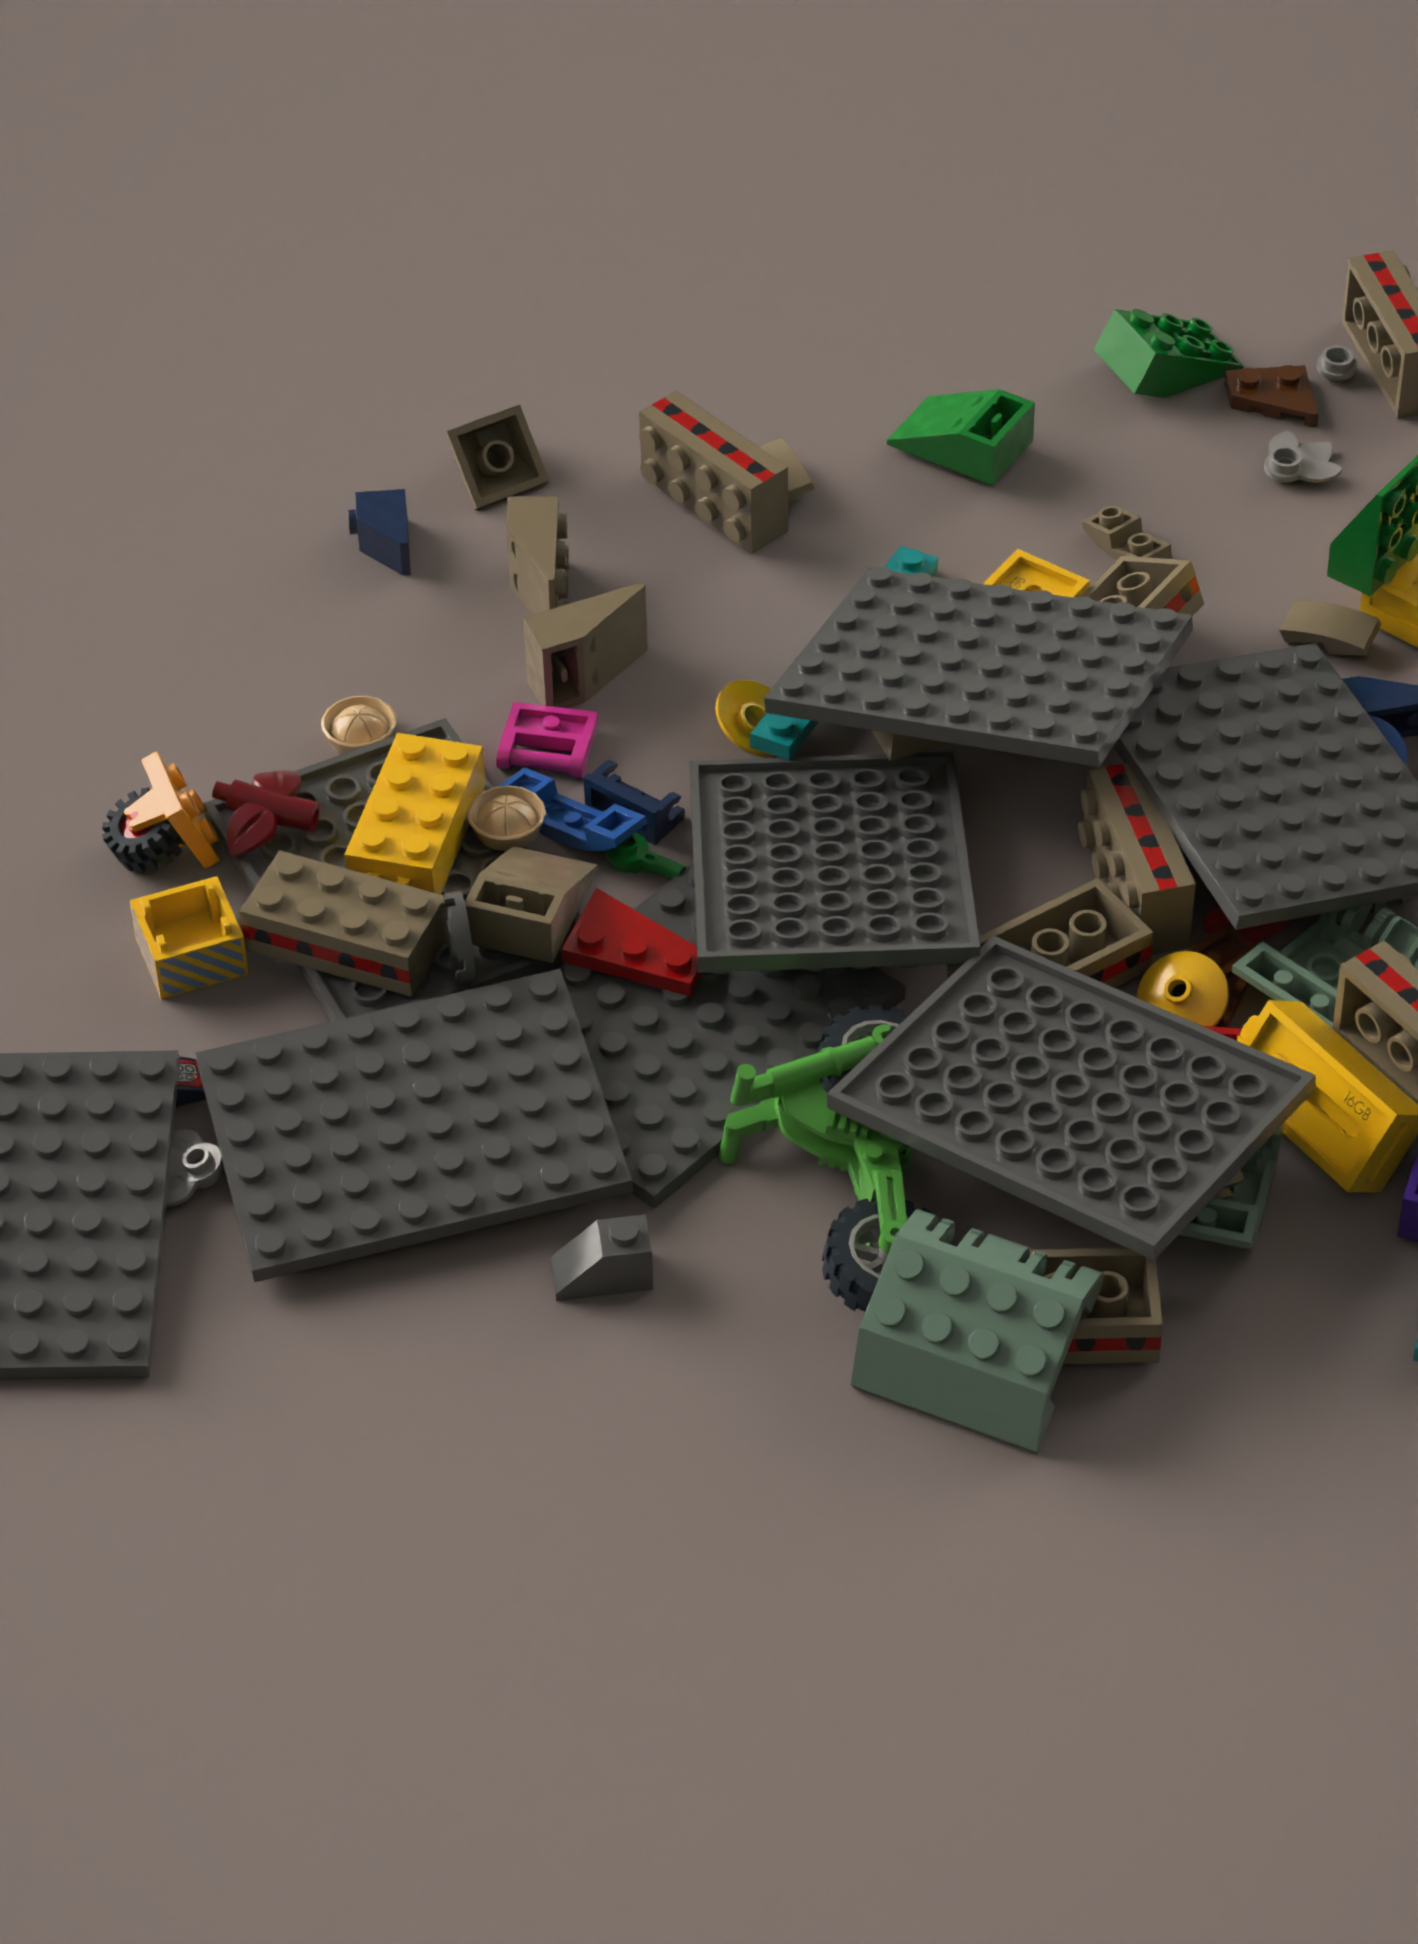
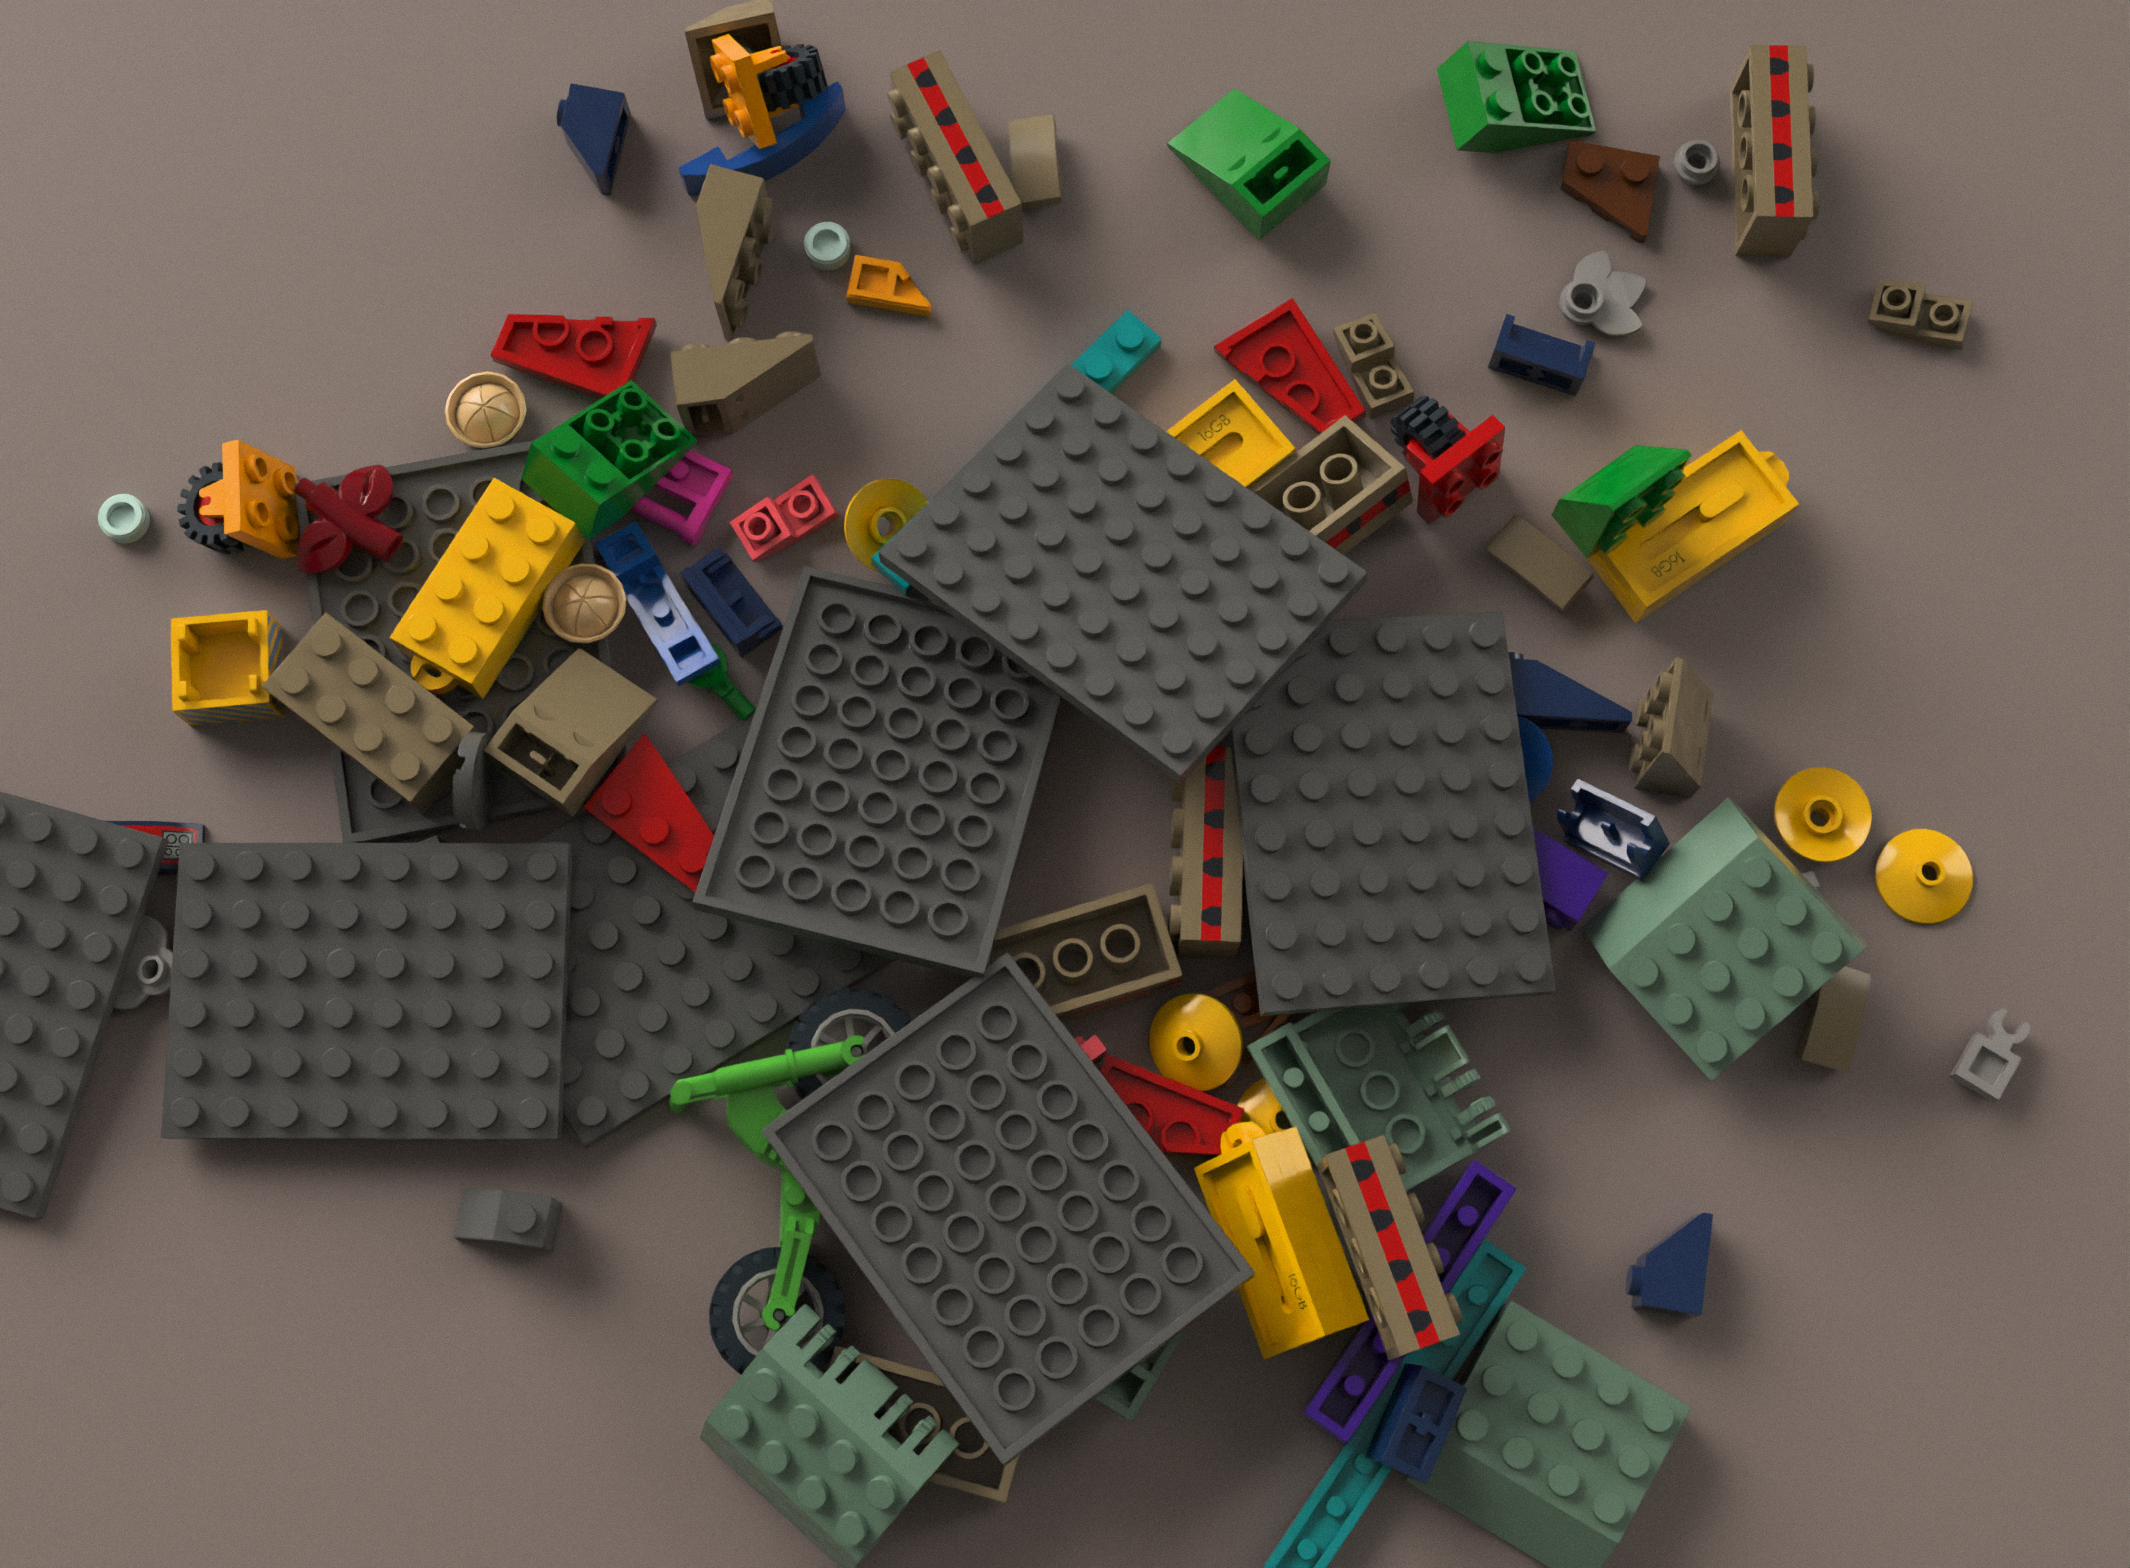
camera: 15 degrees right, 30 degrees up
none -> light aqua tile [98,494,150,544]
none -> red wing [490,314,657,399]
none -> green slope [522,380,698,540]
none -> blue slope [678,81,846,195]
none -> light orange plate [709,34,827,149]
none -> coral slope [729,474,841,562]
none -> light aqua tile [804,222,851,271]
none -> light orange tile [846,255,932,317]
none -> red wing [1213,298,1366,435]
none -> red plate [1390,395,1506,525]
none -> dark blue hinge [1488,314,1595,397]

